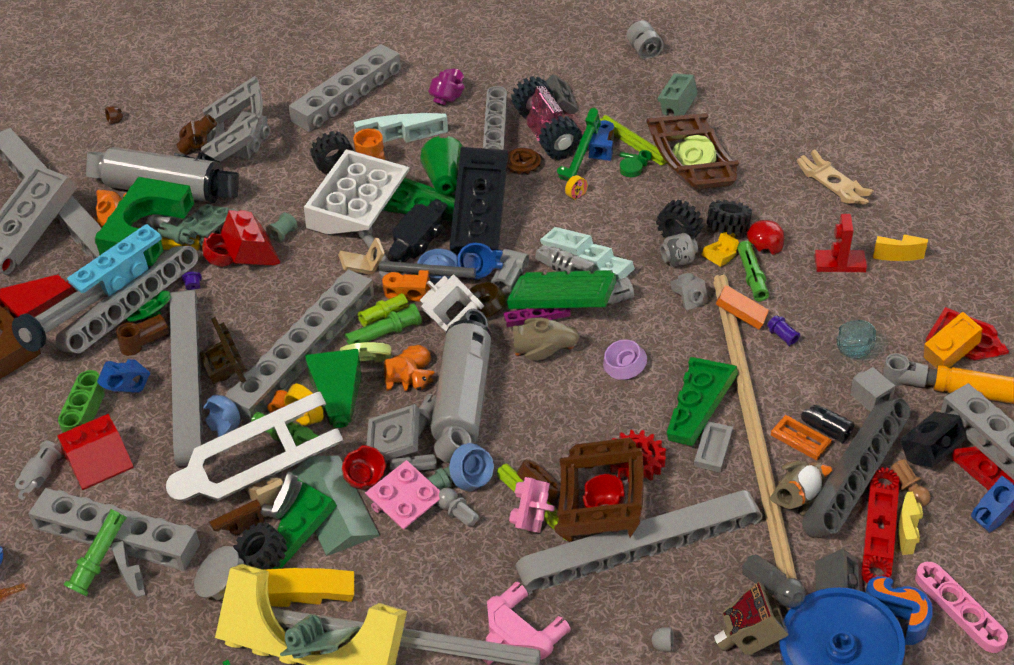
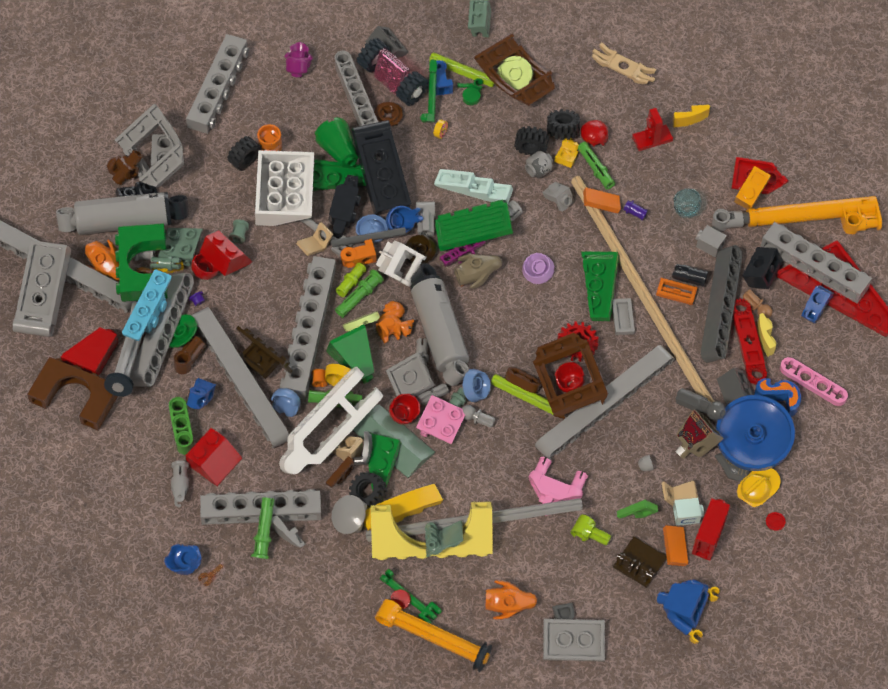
camera: 25 degrees left, 15 degrees up
reddish brown hinge [105,106,123,124] -> none
light aqua slope [354,113,448,143] -> none
bright pink hips [509,477,555,533] -> none
light grey hinge [535,245,595,274] -> none
dark tan animal [770,461,833,516] -> none

